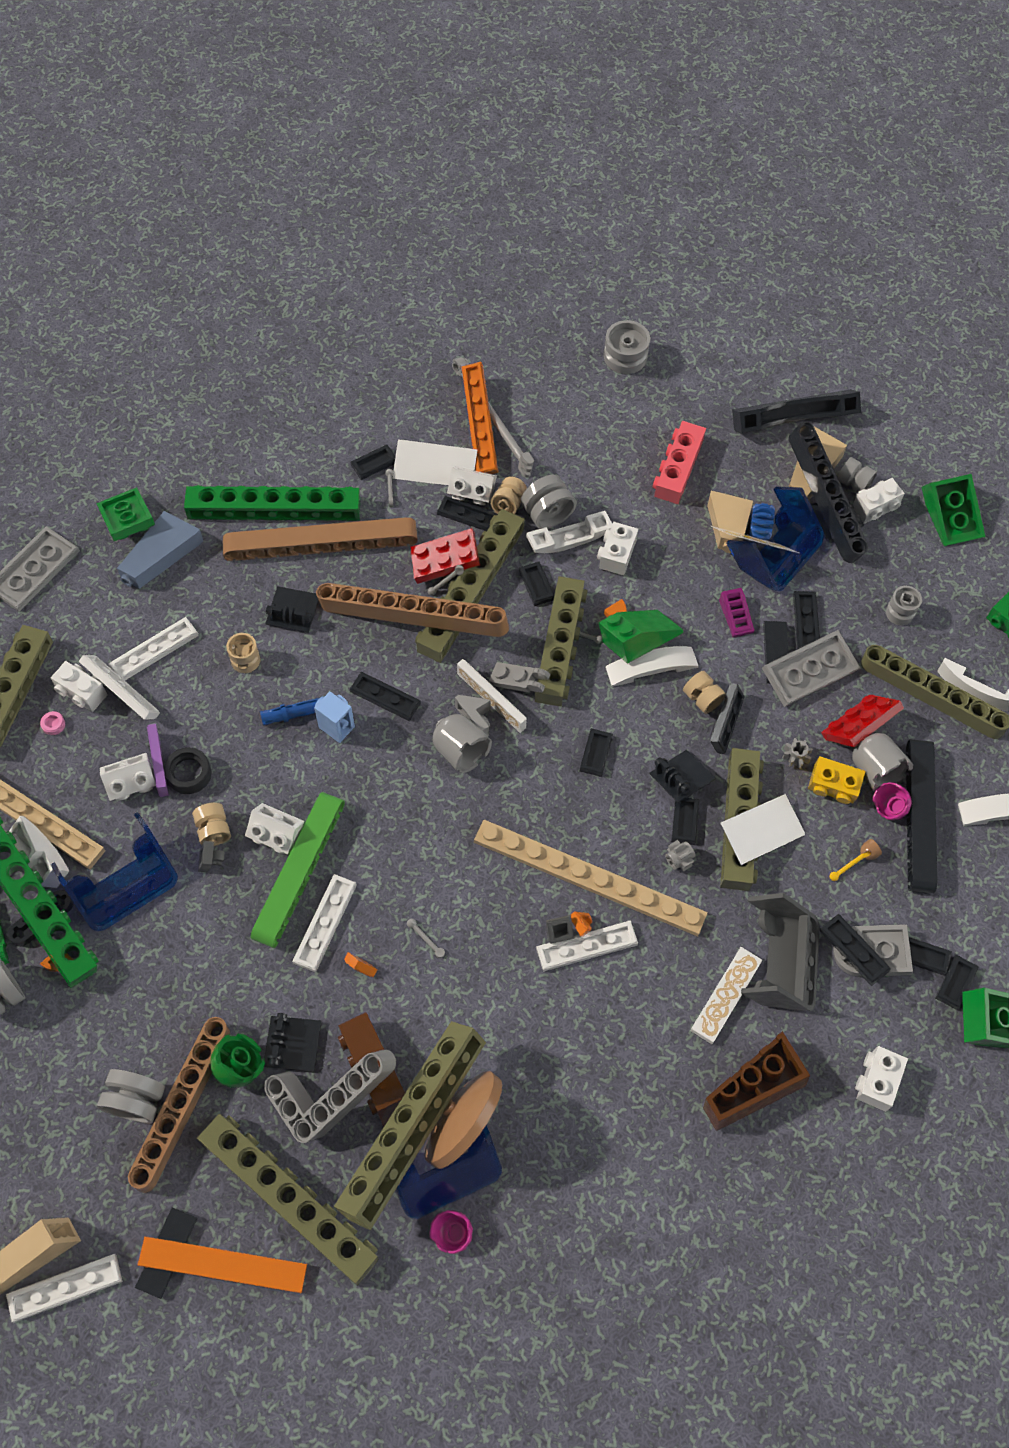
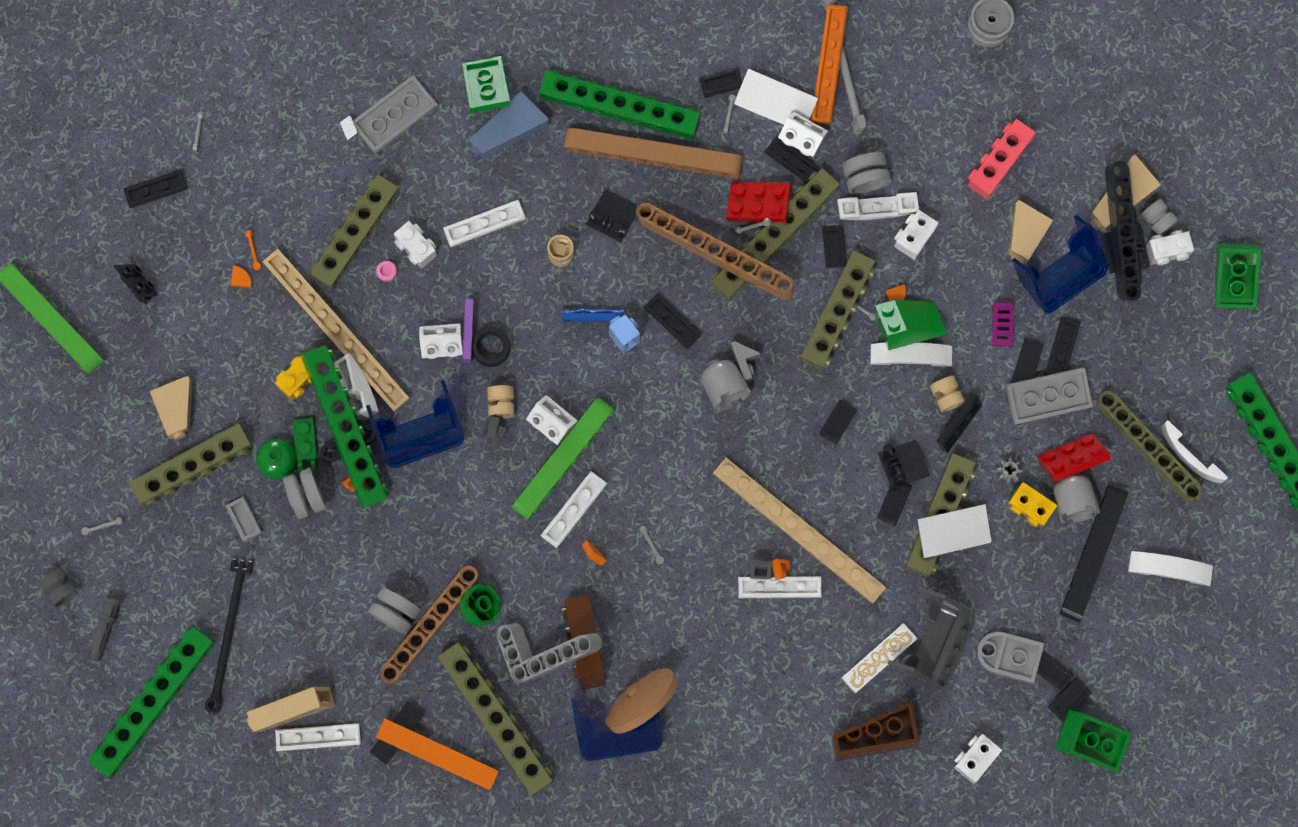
camera: 15 degrees right, 15 degrees up
white tile [79,655,160,719] -> none
black hinge [264,1013,322,1072] -> none
olive brick [334,1021,486,1230] -> none
dark pink hair [429,1210,473,1254] -> none
white tile [457,659,527,733] -> none
light grey hinge [488,662,550,693] -> none
tan wheel [491,477,527,514] -> none
light grey gear [665,840,696,872] -> none
white sticker [711,526,799,553] -> none
black arch [732,389,861,433] -> none
blue gear [749,503,775,540] -> none
black tile [820,914,891,986] -> none
hinge [829,839,882,881] -> none
dark pink hair [872,782,912,821] -> none
light grey wheel [886,586,922,626] -> none

